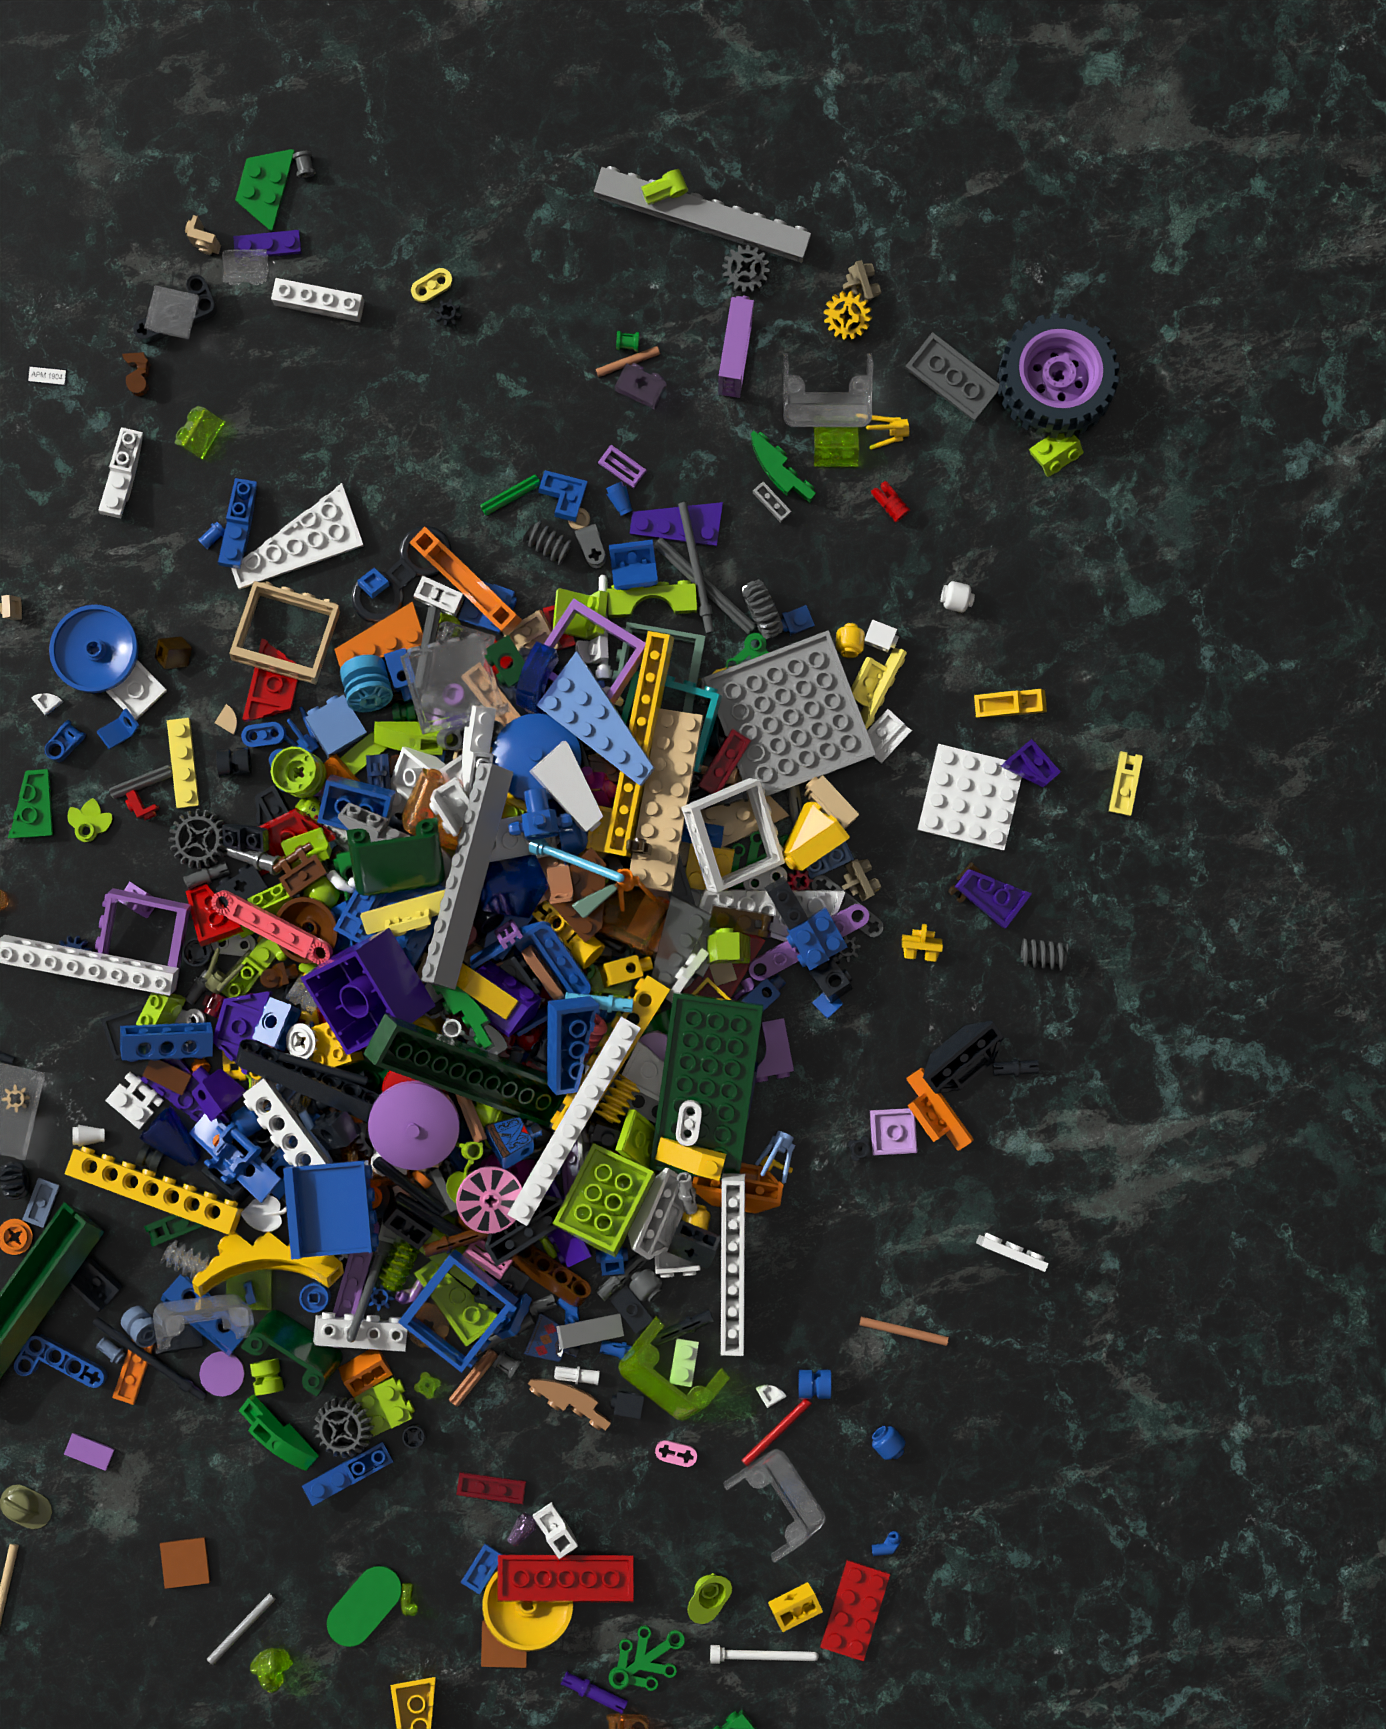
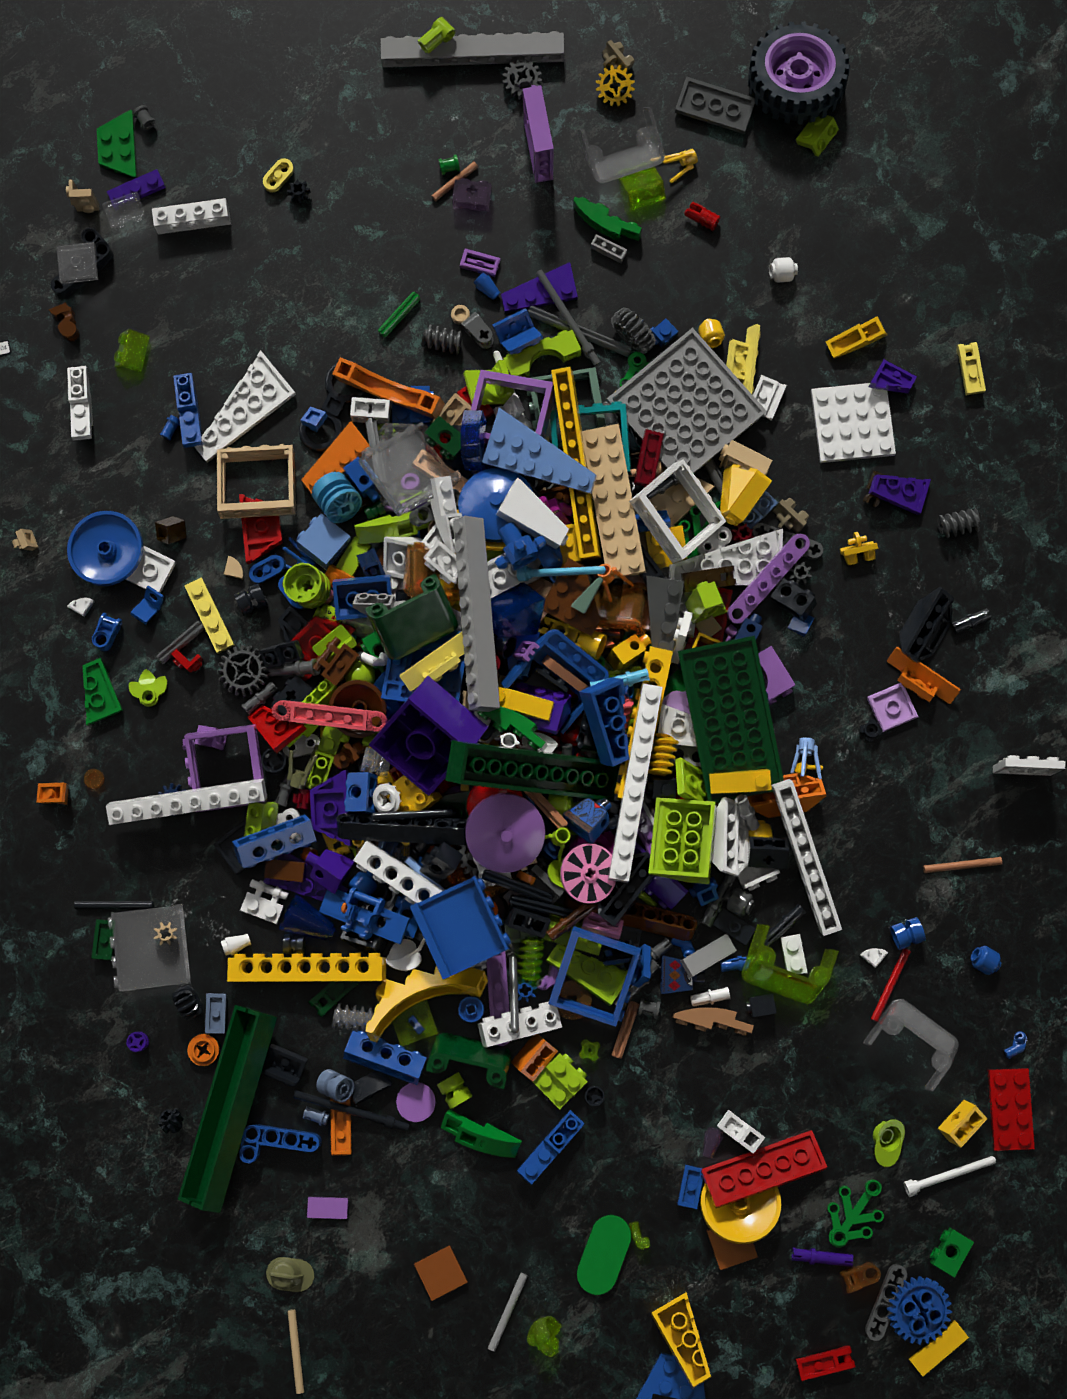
camera: 20 degrees left, 5 degrees down
clear windscreen [153,1293,254,1350] -> none
dark grey gear [314,1396,374,1458] -> none
dark red tile [456,1472,526,1504] -> none
blue plate [539,470,587,522] -> none
nougat bracket [547,865,574,904] -> none
dark brown plate [626,838,652,855] -> none
bright pink beam [655,1440,697,1467] -> none
white plate [676,1100,702,1146] -> none
black brick [764,876,809,930] -> none
blue plate [786,907,847,970] -> none
white brick [864,620,899,653] -> none

